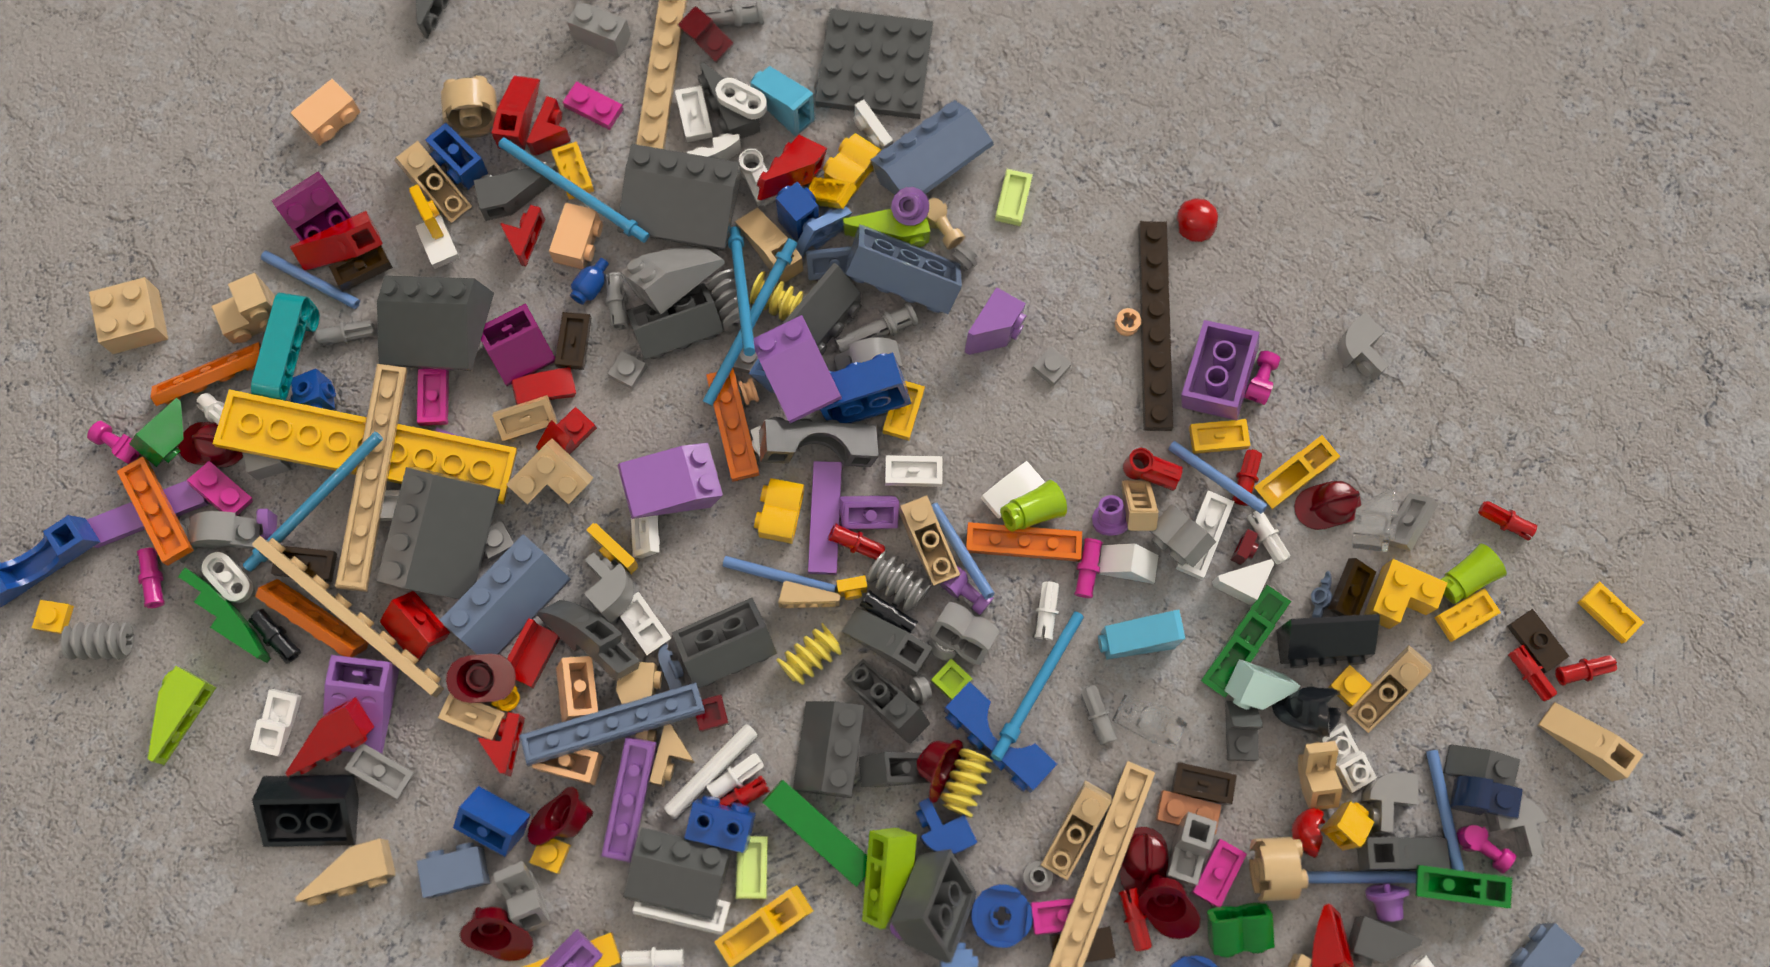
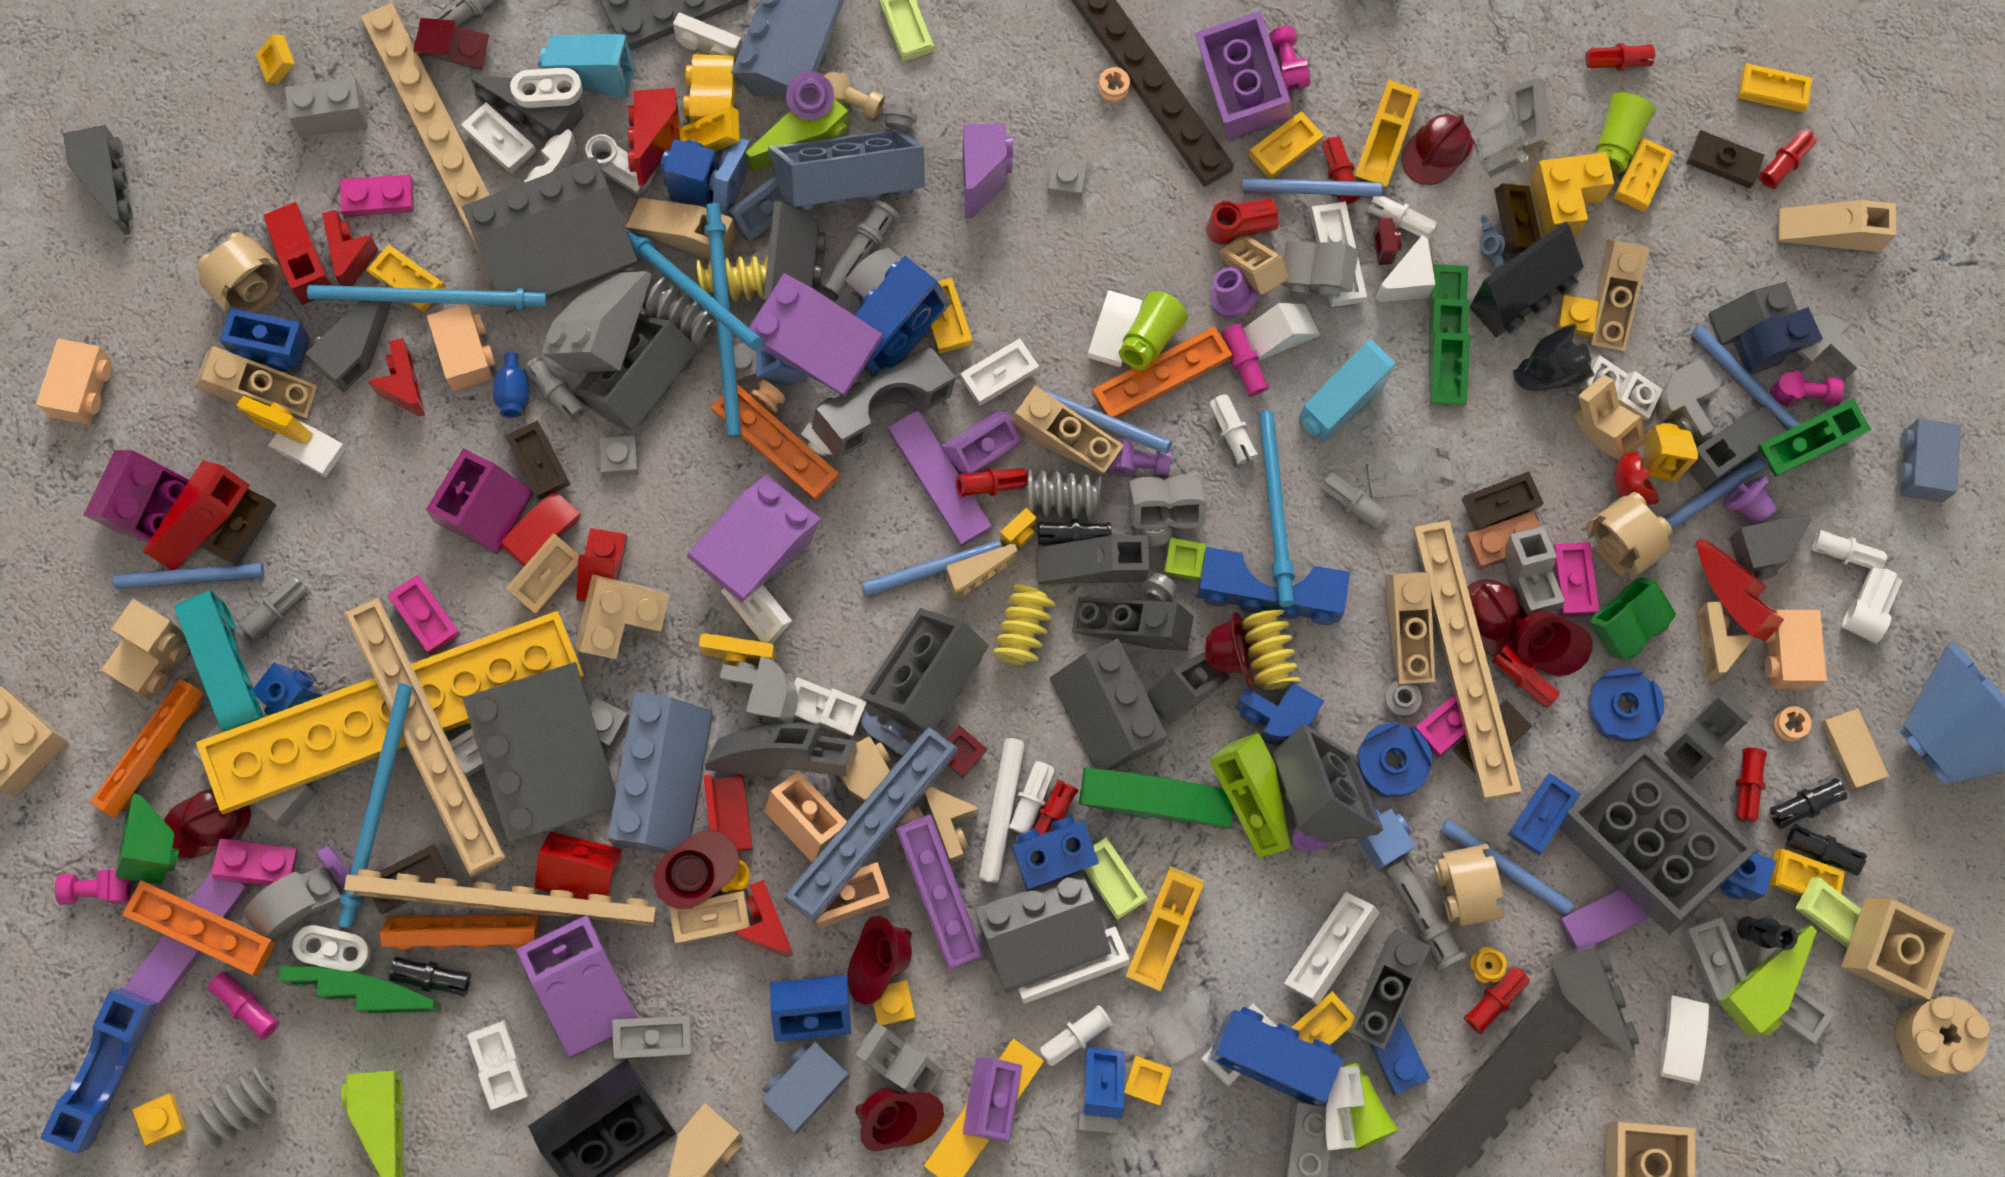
camera: 35 degrees left, 0 degrees up
white axle [196,393,224,424] -> none
red slope [285,697,374,777] -> none
dark grey slope [377,275,494,371] -> none
yellow brick [754,478,804,544] -> none
light aqua slope [1225,659,1300,710] -> none
dark grey slope [1225,701,1263,761] -> none
red axle [1508,645,1557,702] -> none

